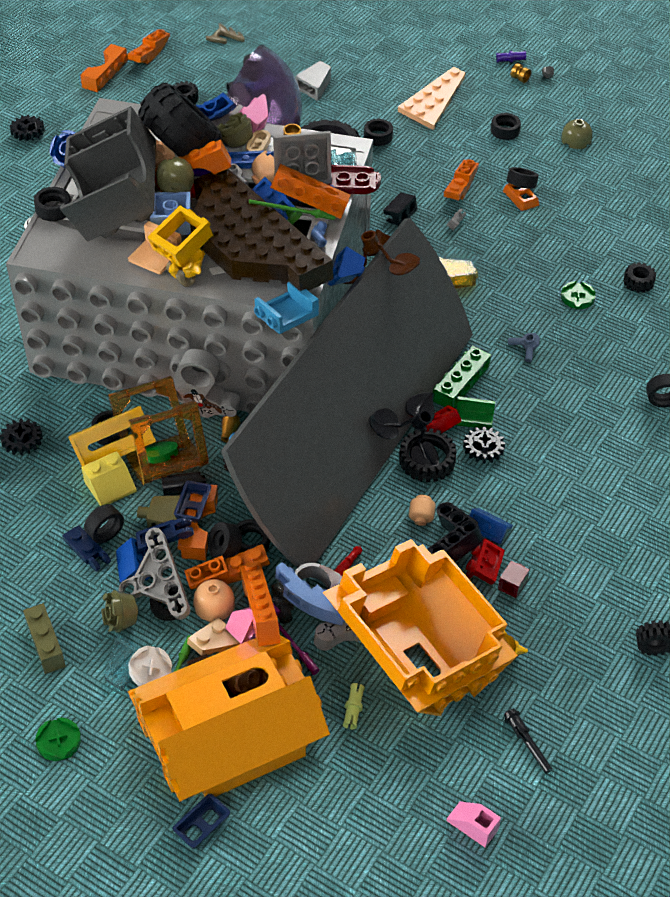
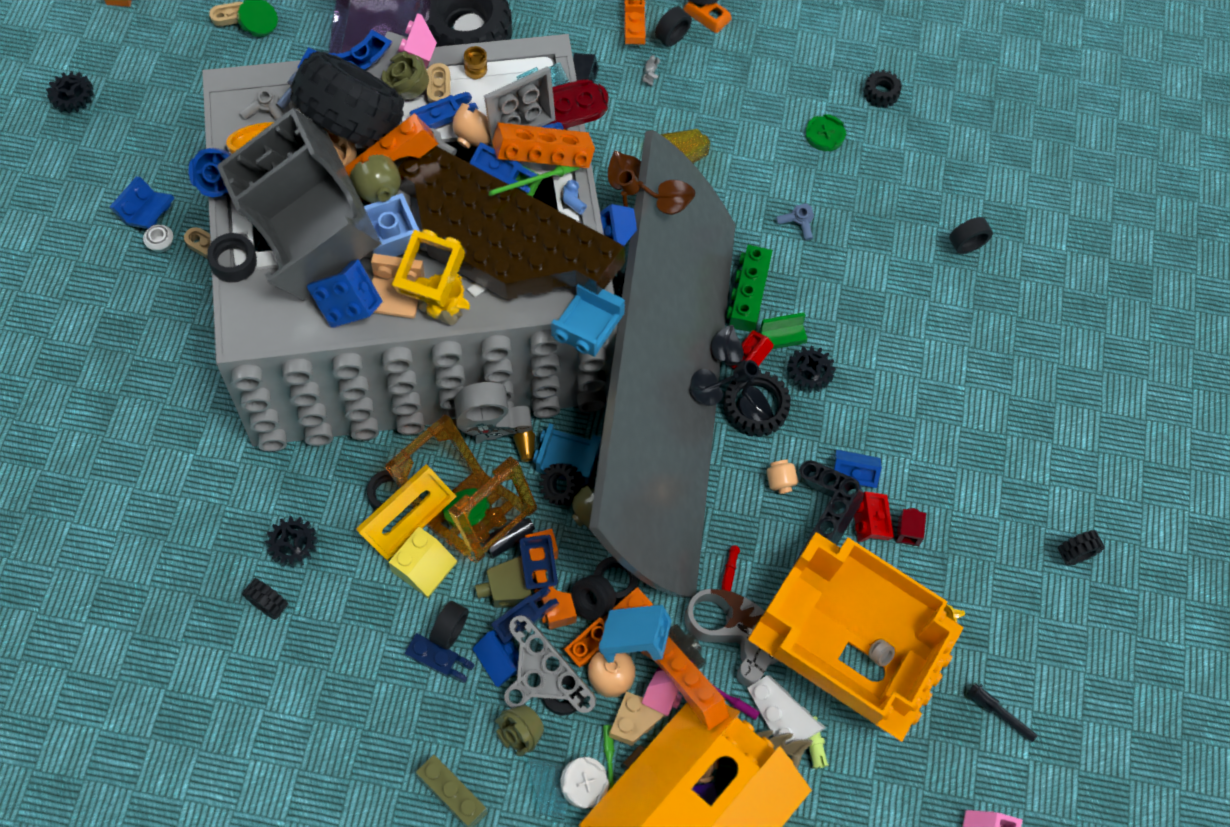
camera: 25 degrees left, 15 degrees up
medium blue slope [275,562,345,625] -> none
none -> blue bracket [110,176,175,229]
none -> blue bracket [307,259,383,328]
none -> dark azure panel [599,605,672,663]
none -> black tyre [655,6,692,46]
none -> white wing [747,676,826,743]
none -> dark tan piece [756,730,813,770]
none -> light grey tile [868,639,895,667]

